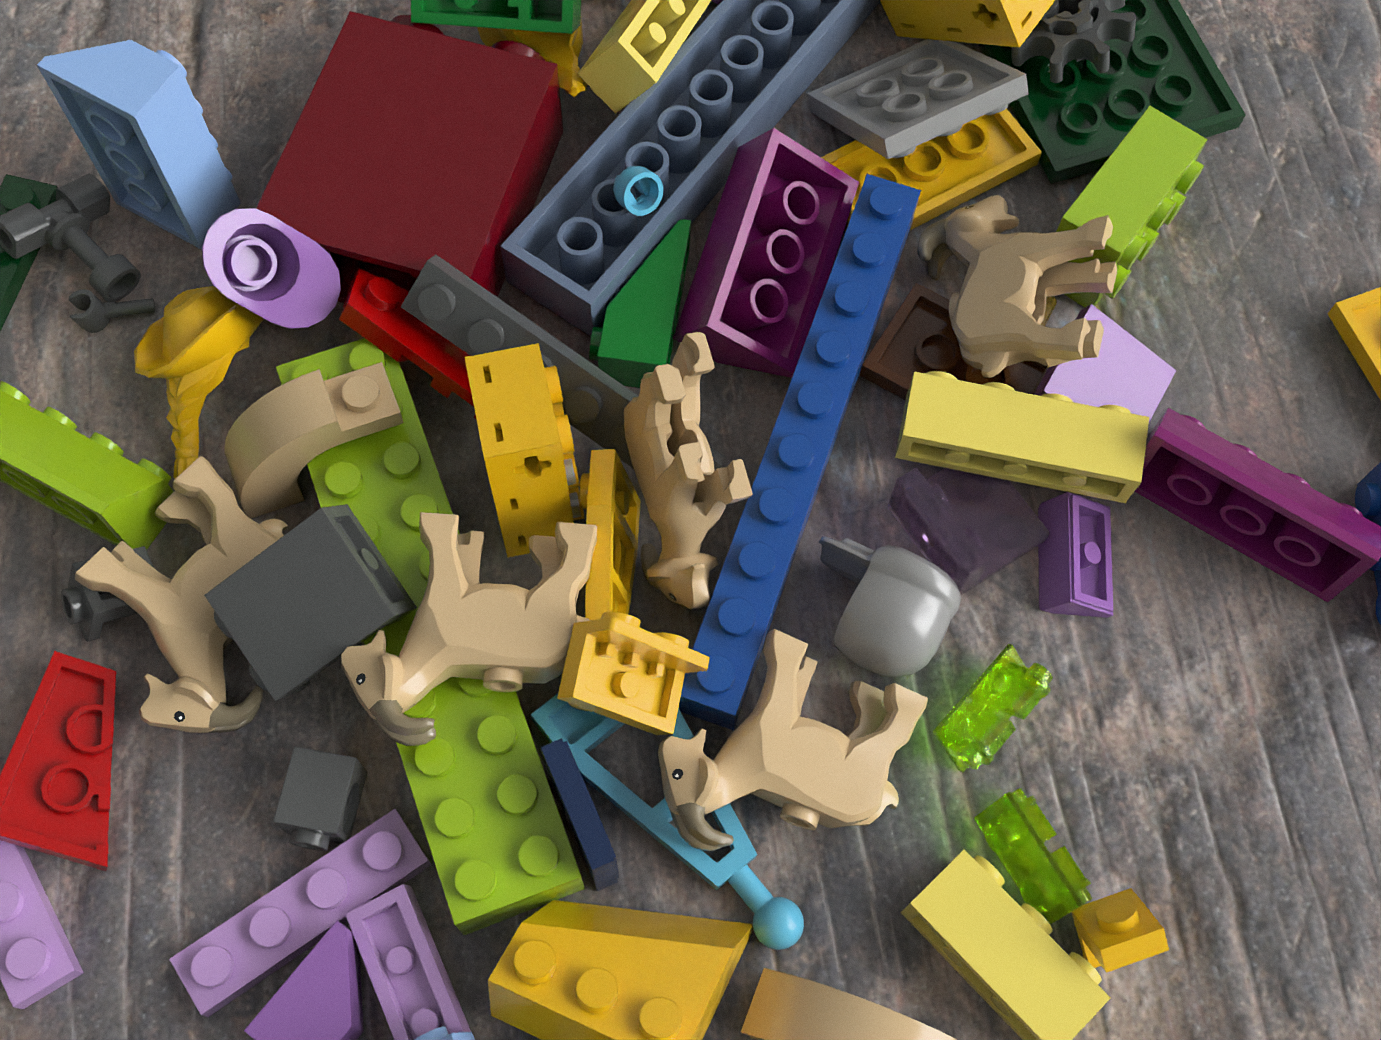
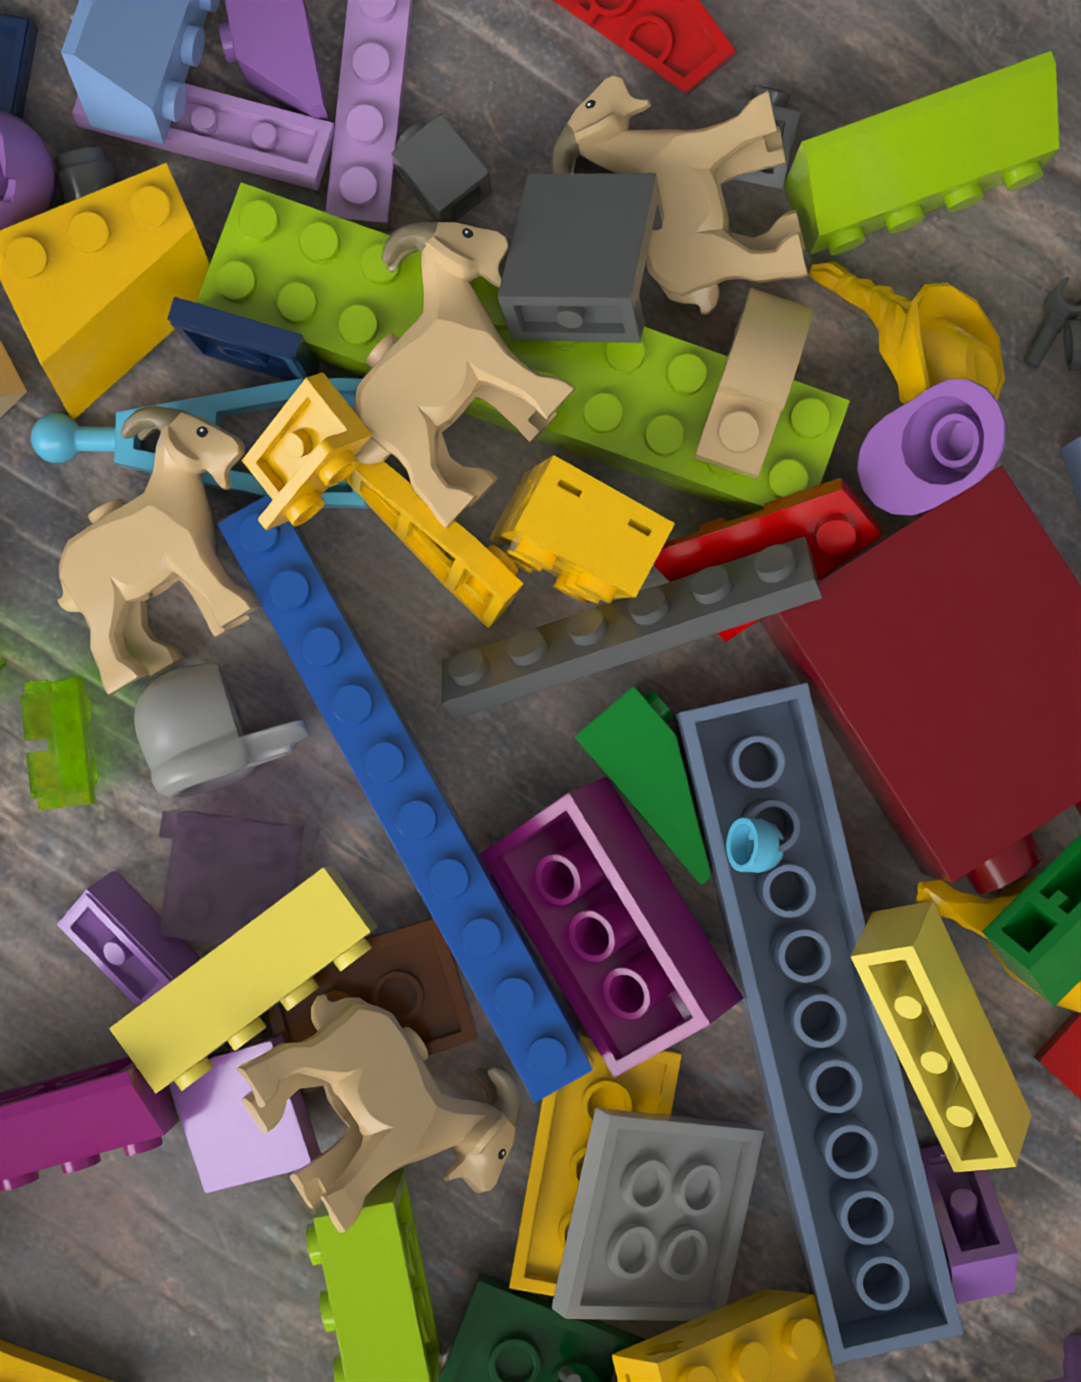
camera: 140 degrees right, 20 degrees up
tan animal [624,332,753,609] -> none

